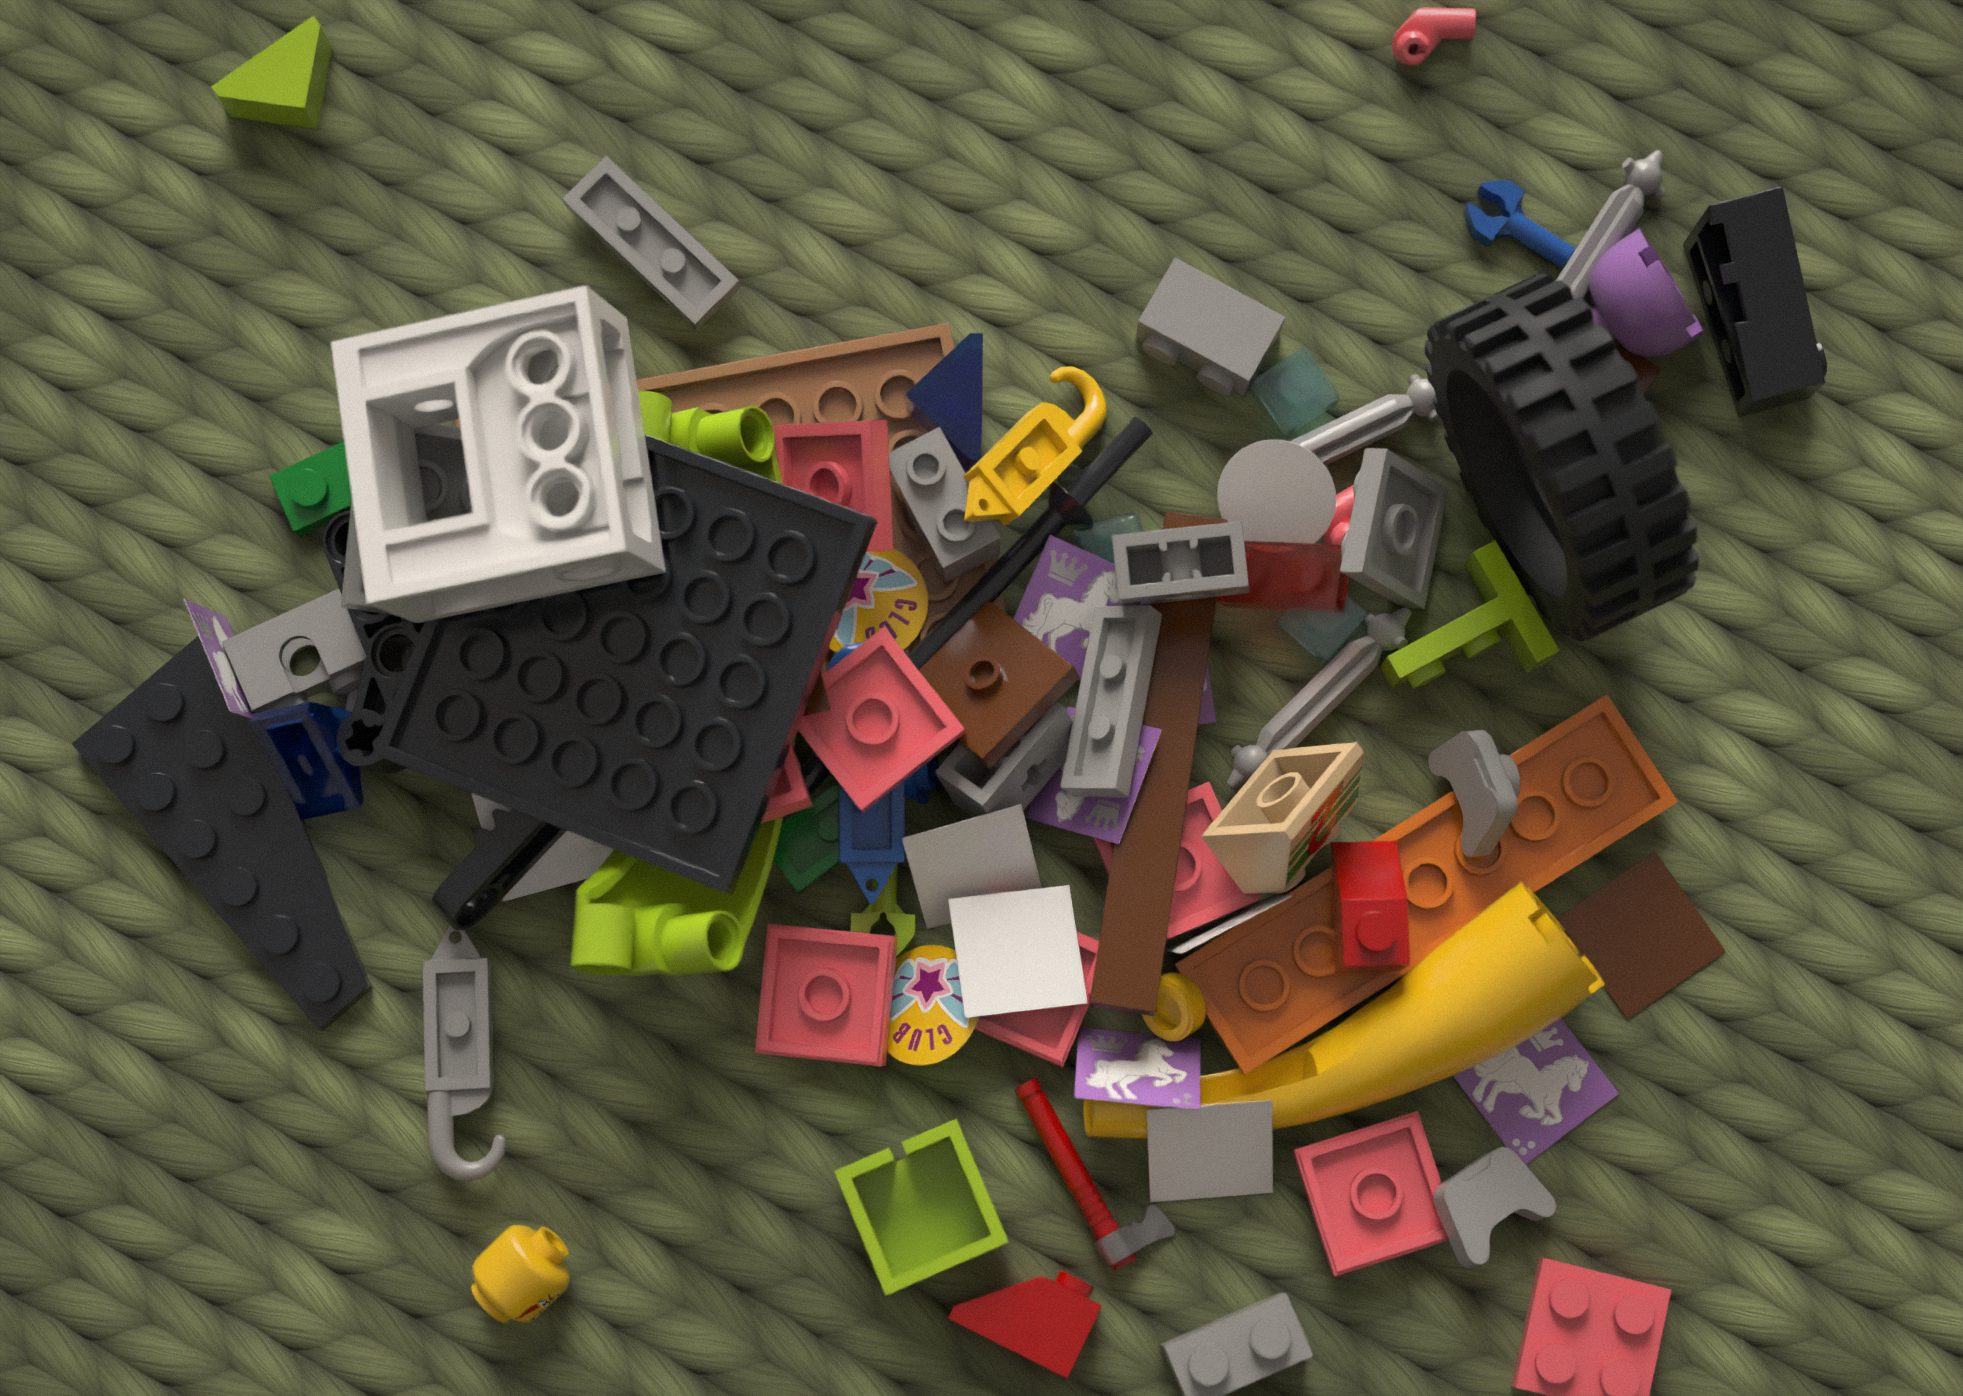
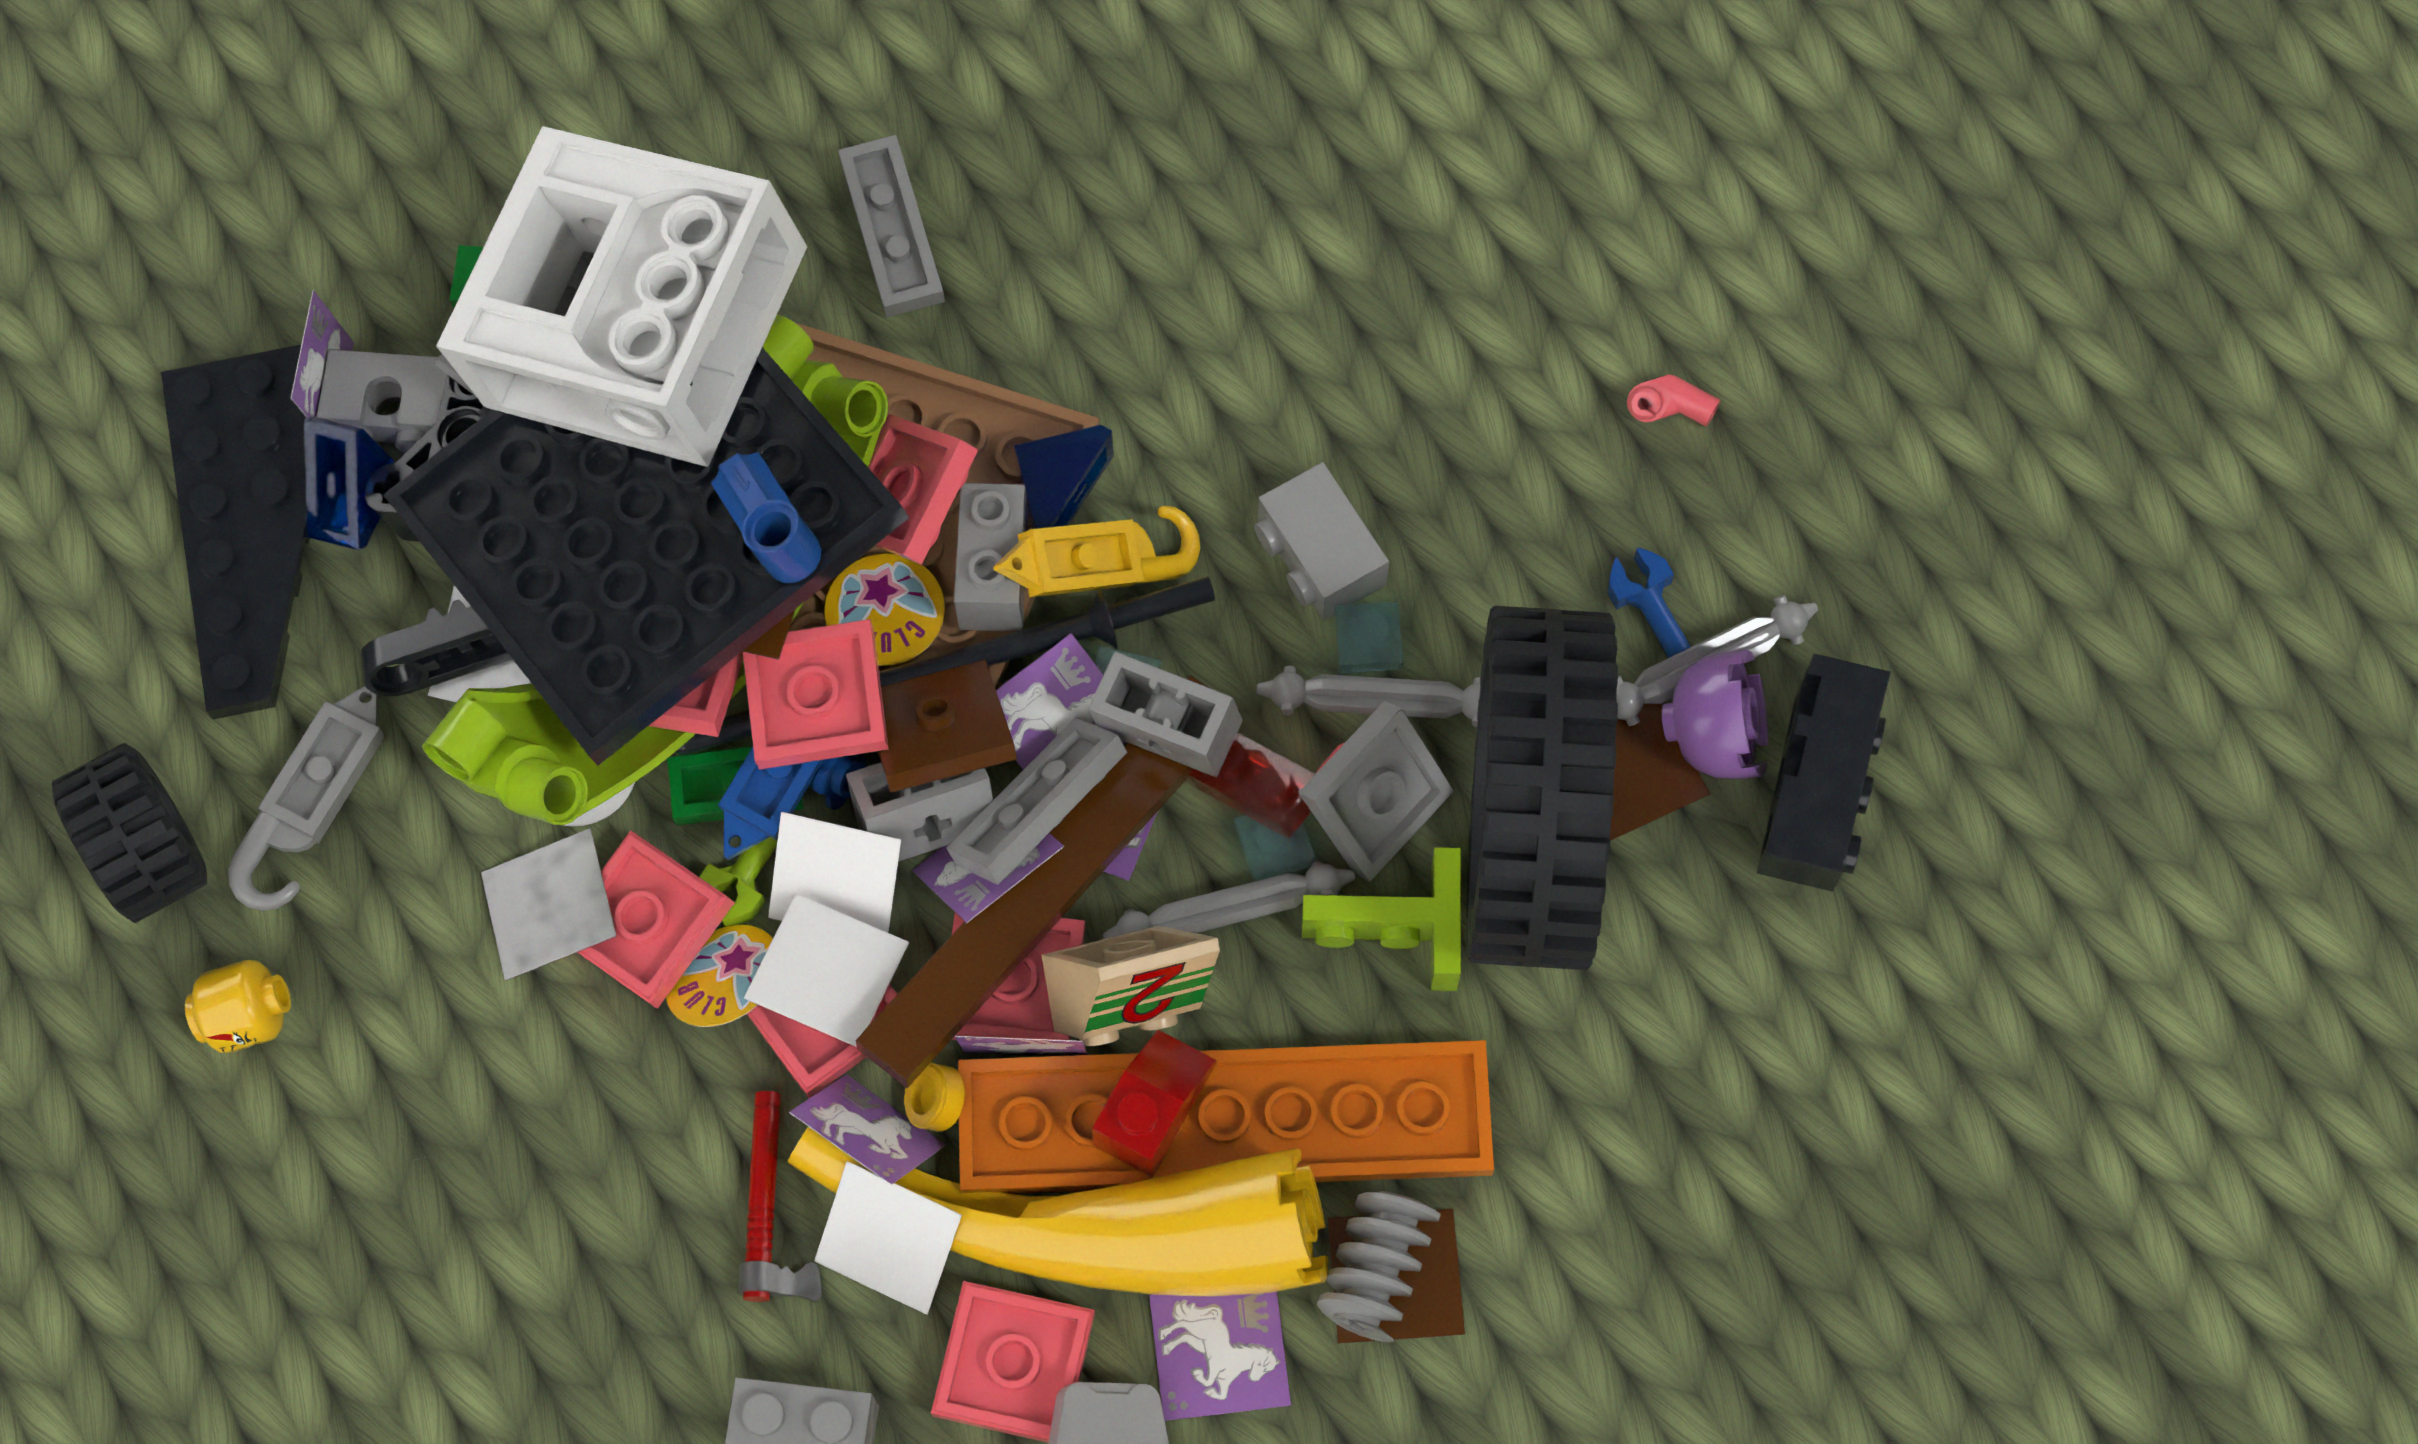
camera: 30 degrees right, 10 degrees down
lime piece [834,1119,1008,1295] -> none
red slope [948,1270,1102,1378] -> none
white sticker [1217,440,1336,555] -> none
light grey piece [1428,730,1520,857] -> none
none -> black tyre [52,743,207,923]
none -> flat silver sticker [481,828,617,981]
none -> blue piece [711,452,822,583]
none -> light grey piece [1317,1191,1441,1343]

